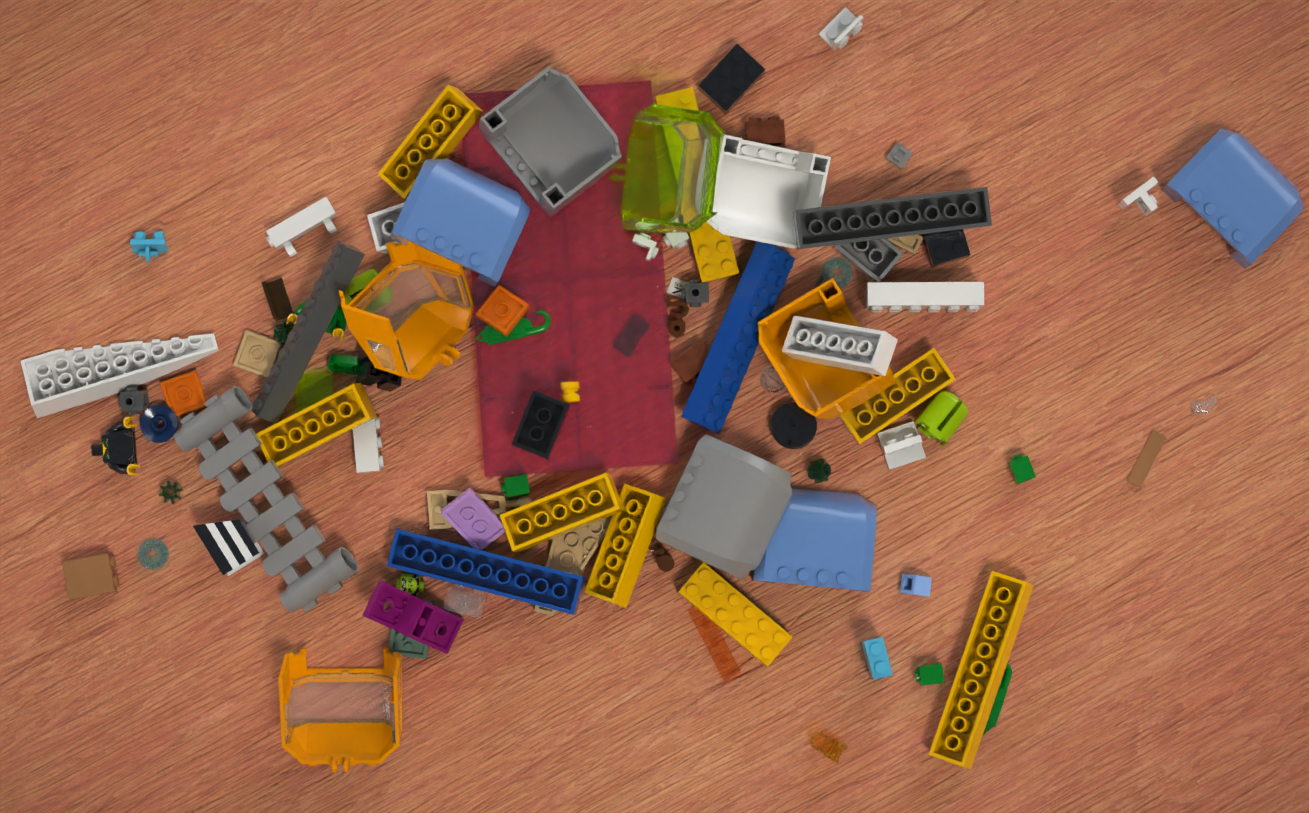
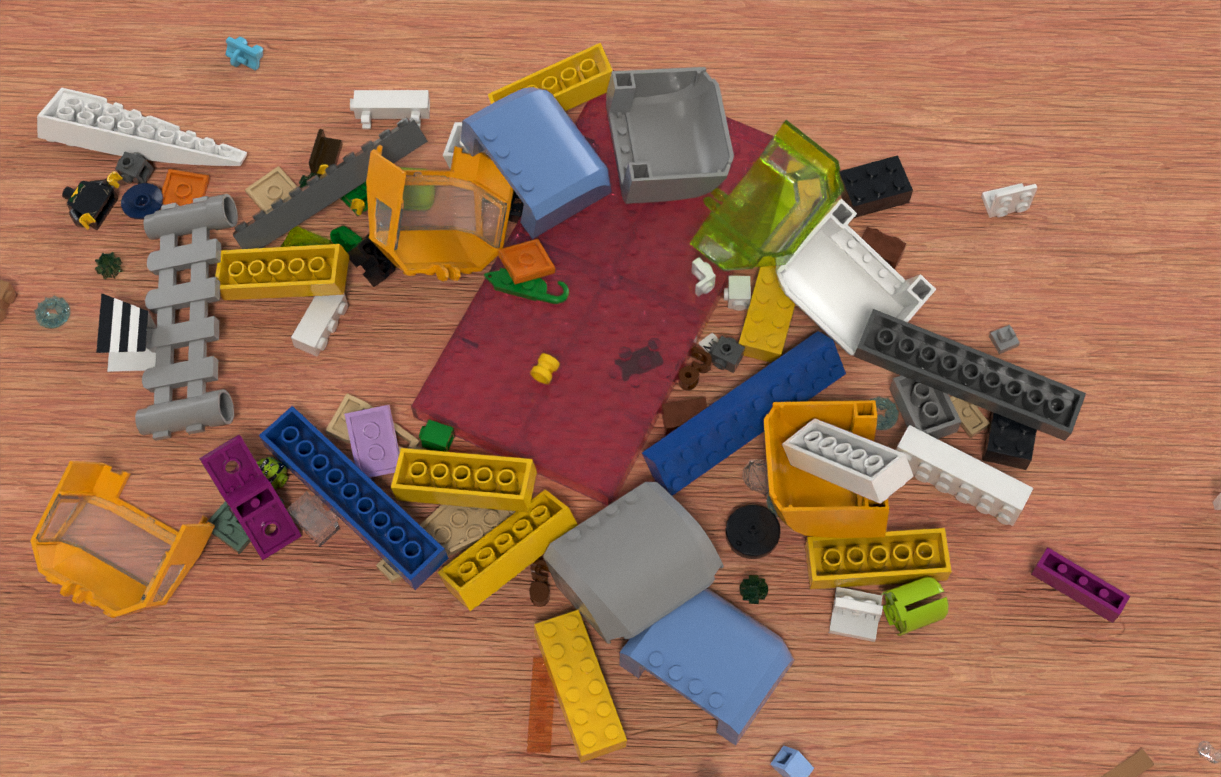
camera: 25 degrees right, 20 degrees down
black brick [511,390,570,460] -> none
green brick [1008,454,1036,485] -> none
none -> magenta brick [1031,547,1130,623]

